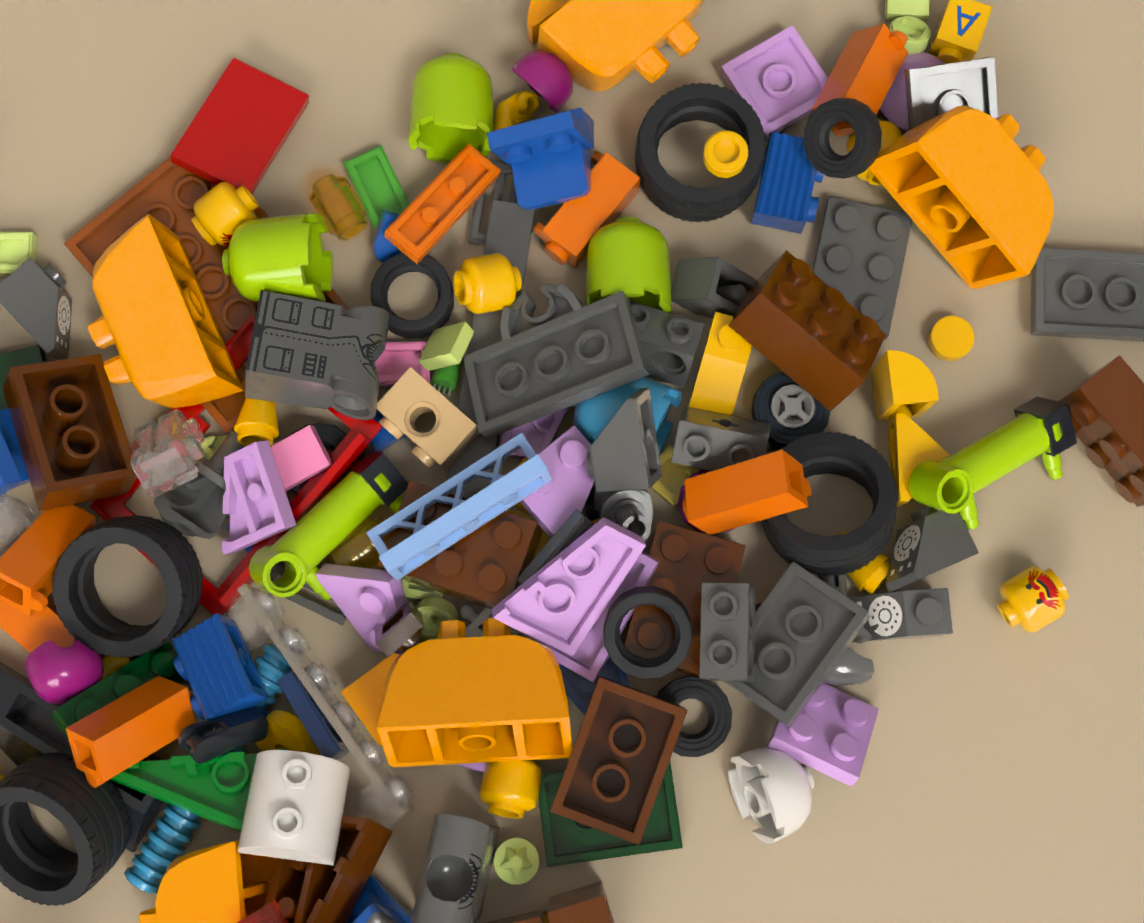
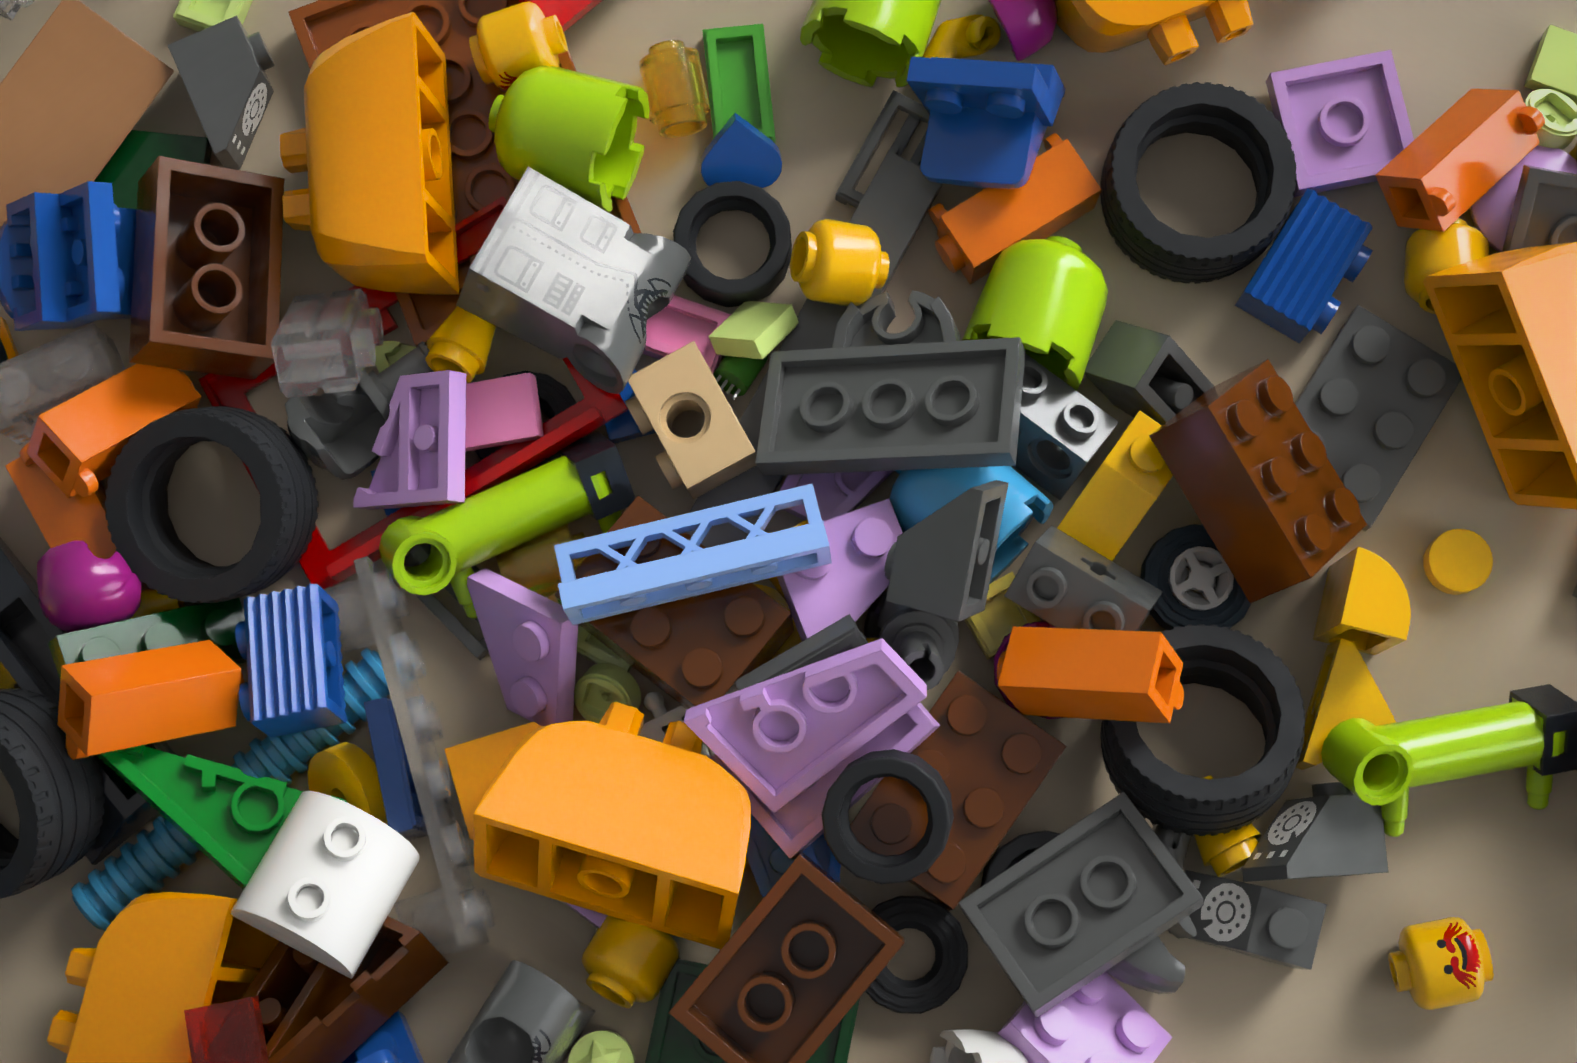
camera: 20 degrees right, 0 degrees up
black bar [178,706,268,764] -> none
plate [375,600,423,657] -> none
orange tile [384,143,501,264] -> none
dark grey brick [699,583,756,682] -> none
yellow tile [703,130,748,178] -> none
black tyre [803,98,882,179] -> none

